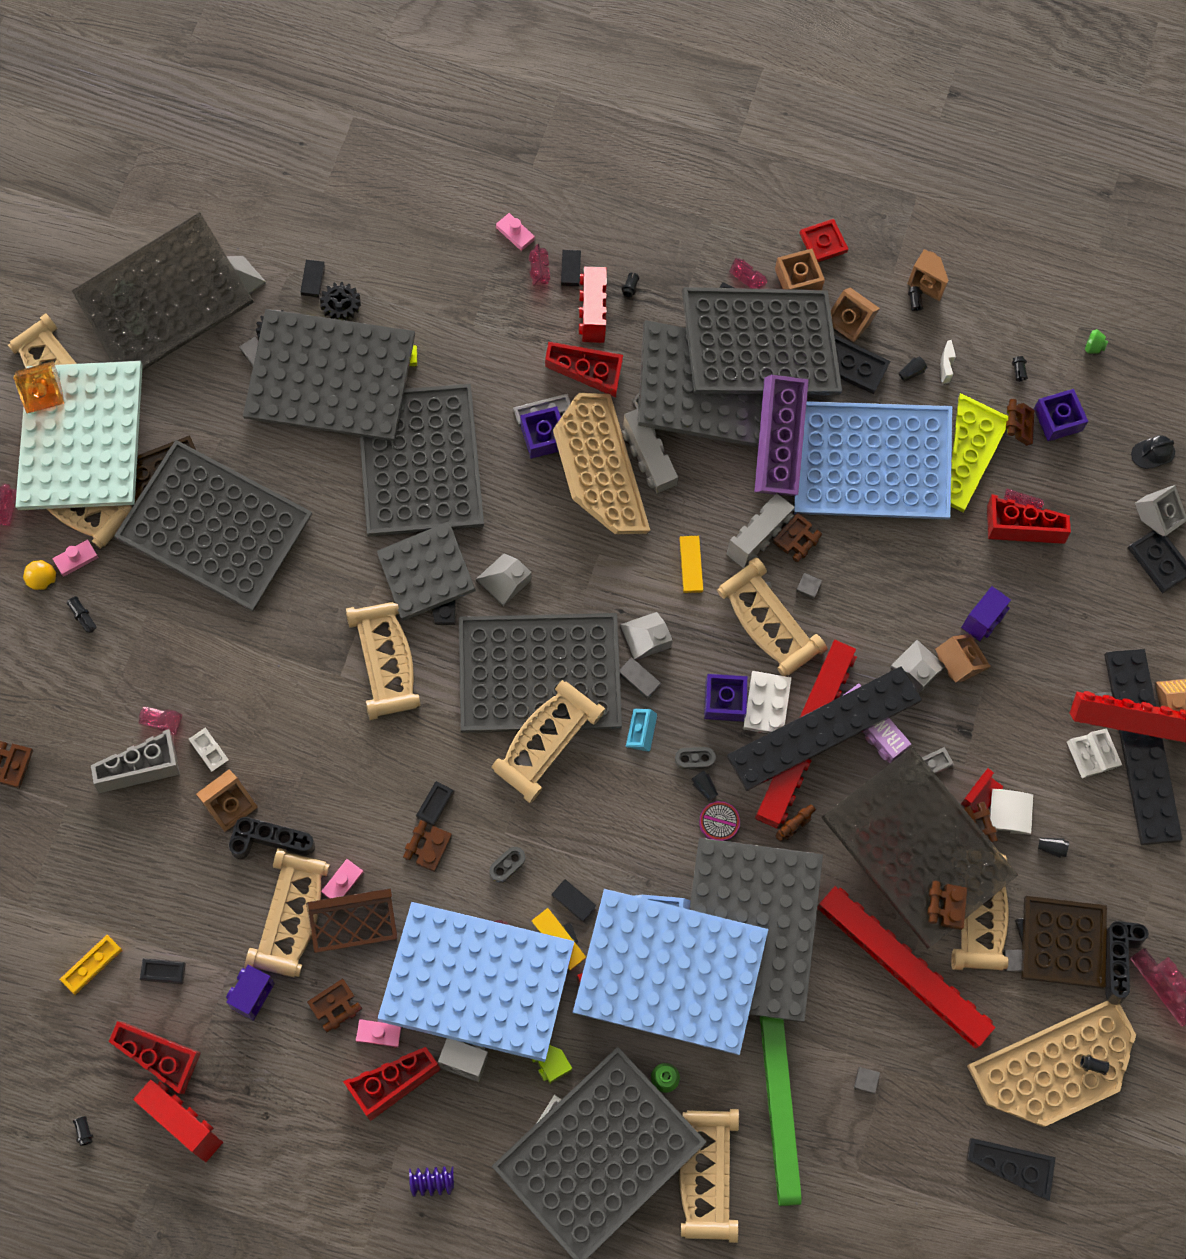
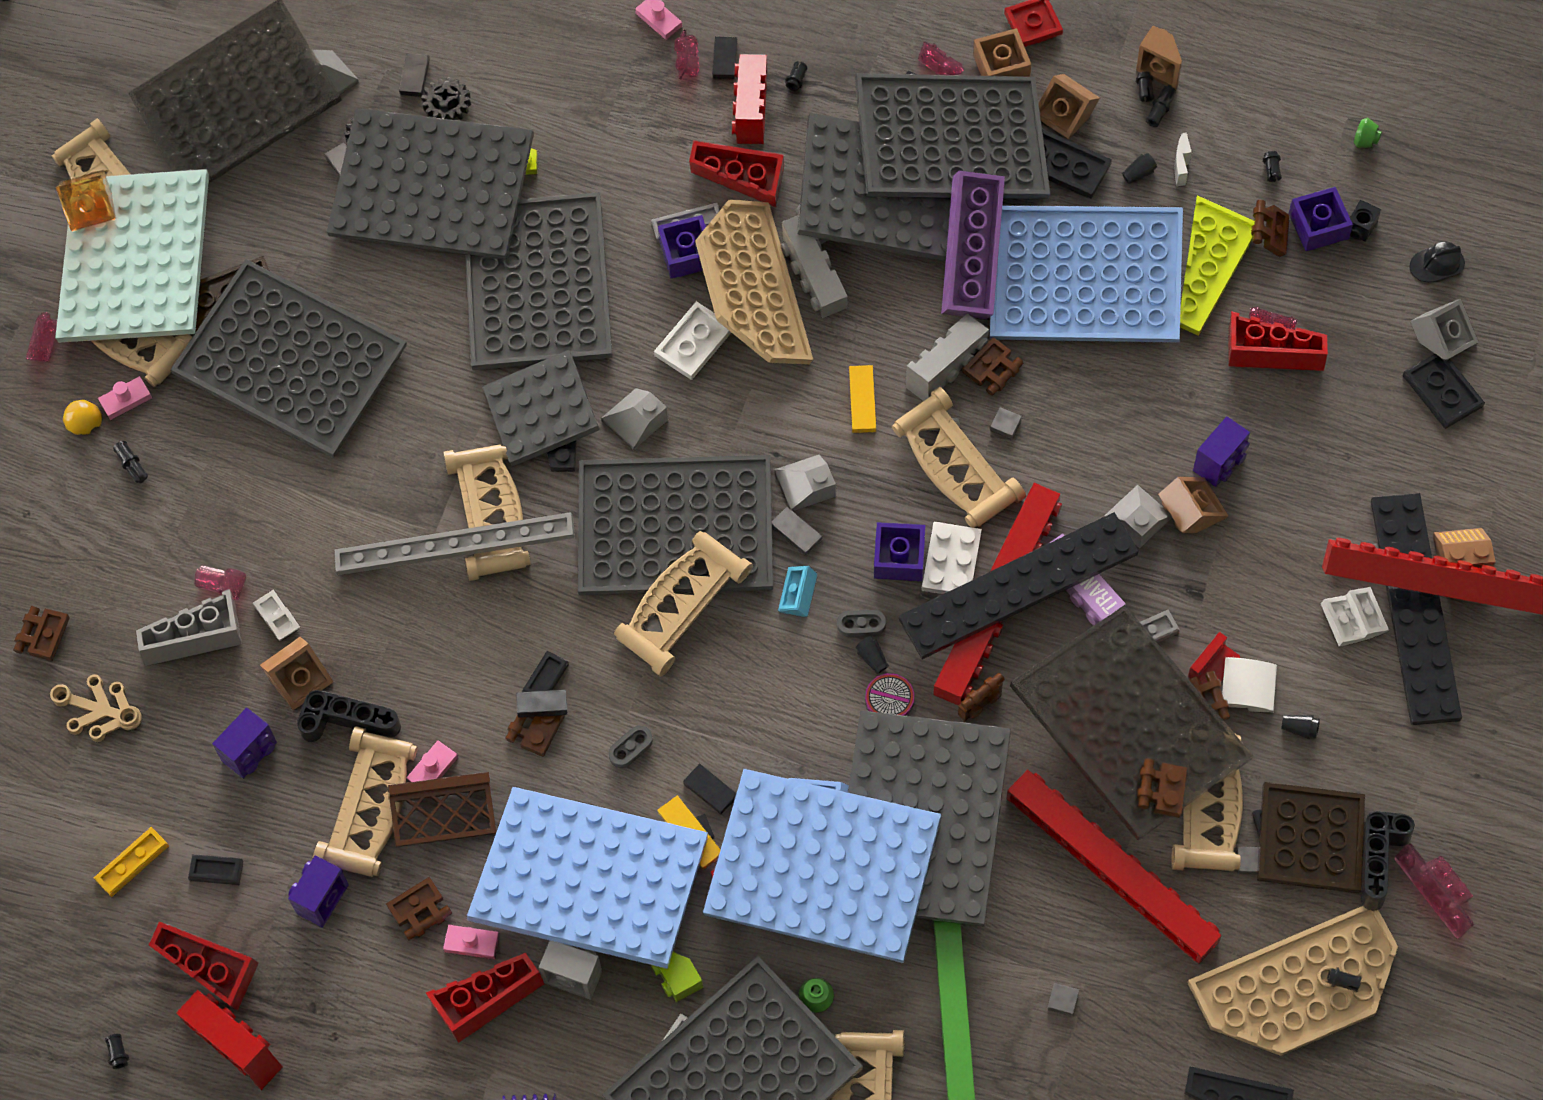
camera: 10 degrees right, 5 degrees down
none -> tan plant [50,675,142,742]
none -> dark purple brick [212,707,277,779]
none -> light grey plate [335,512,575,575]
none -> tile [516,690,567,718]
none -> white plate [654,301,732,380]
none -> black axle [1145,85,1176,127]
none -> black brick [1350,199,1381,242]

